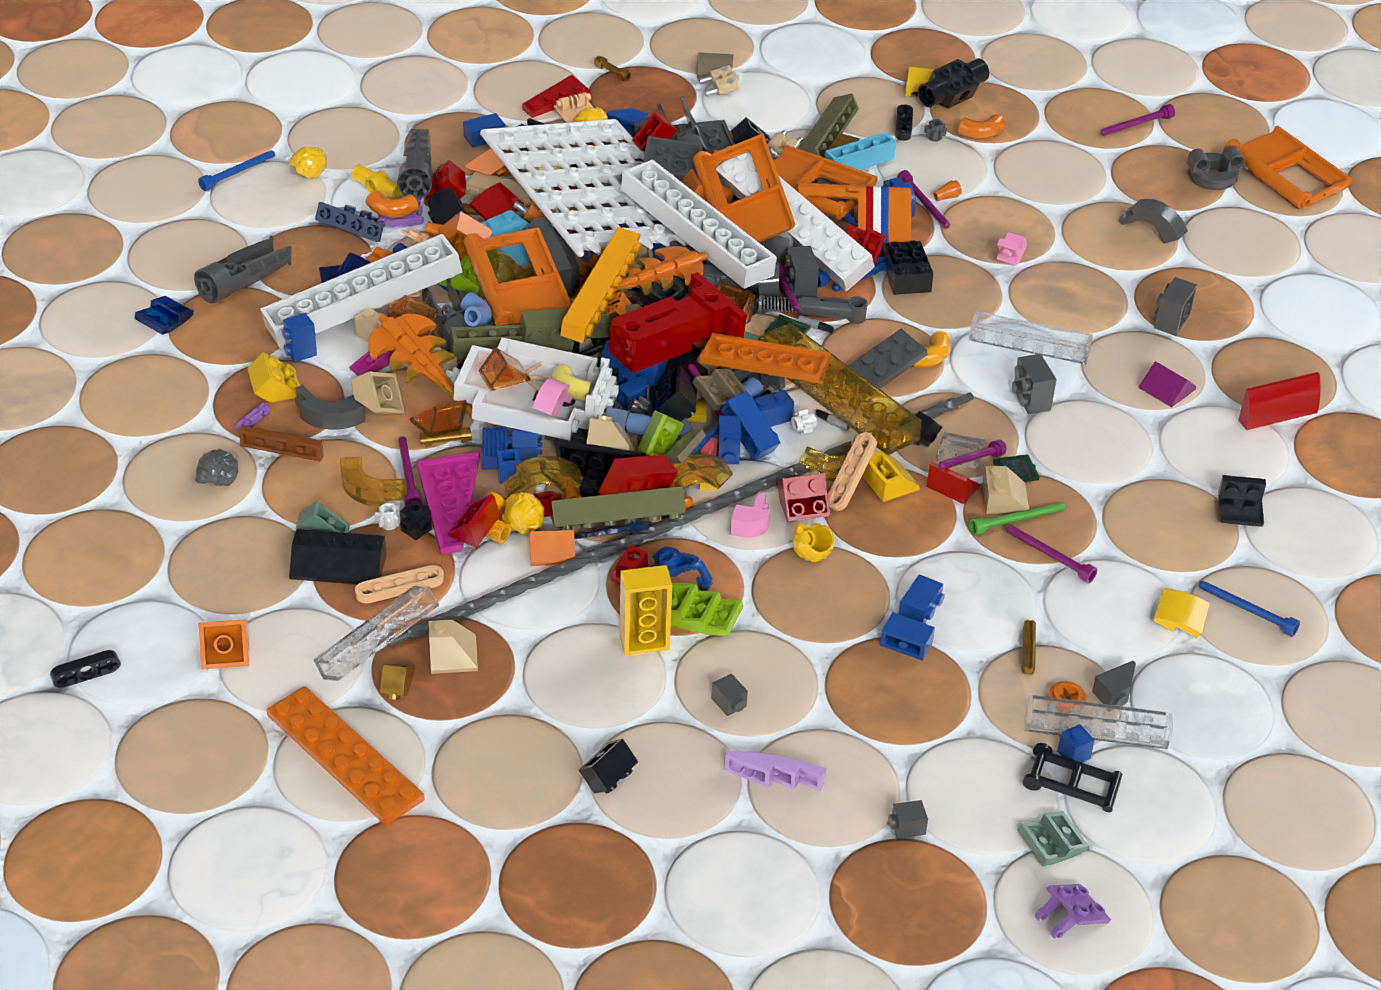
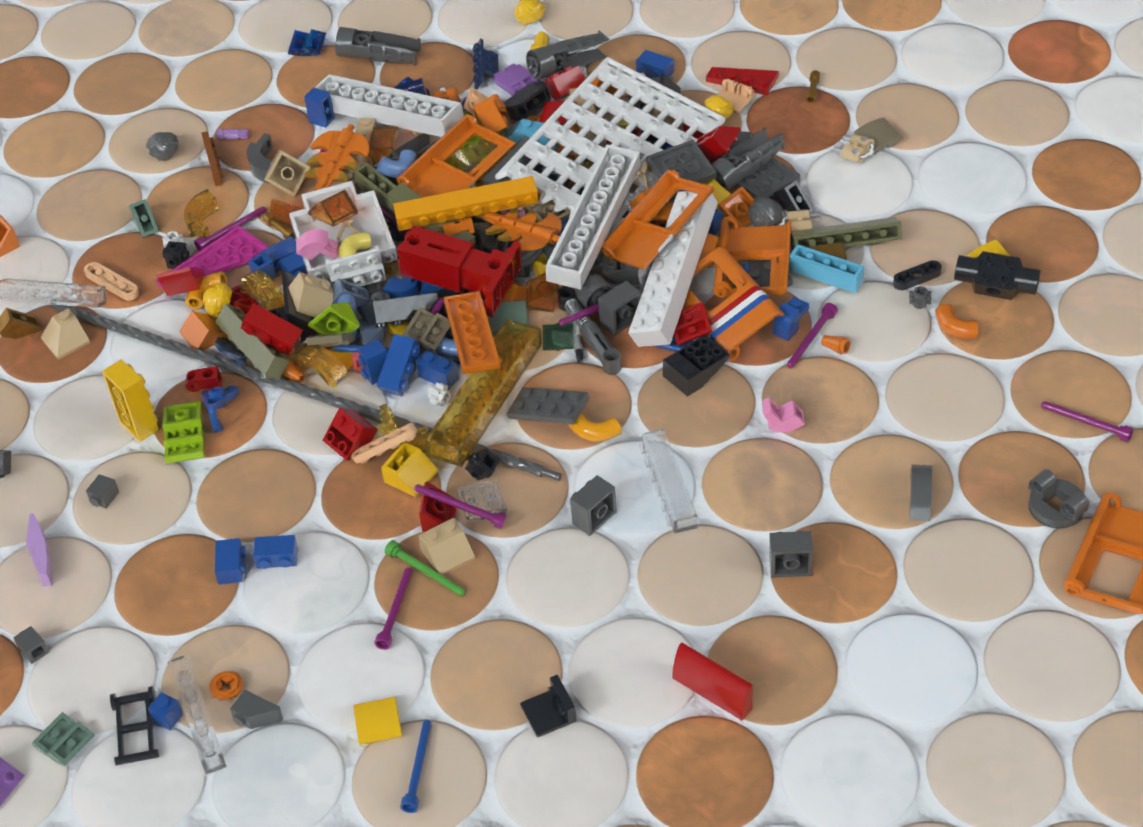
camera: 65 degrees right, 5 degrees up
yellow slope [247,352,300,403] -> none
black slope [289,529,386,585] -> none
orange cylinder [365,191,419,218] -> none
blue slope [606,108,648,137] -> none
bright pink brick [731,493,770,538] -> none
yellow hair [792,523,834,563] -> none
piece [993,454,1040,482] -> none
pearl gold axle [1022,619,1036,675] -> none
magenta slope [1139,361,1196,408] -> none

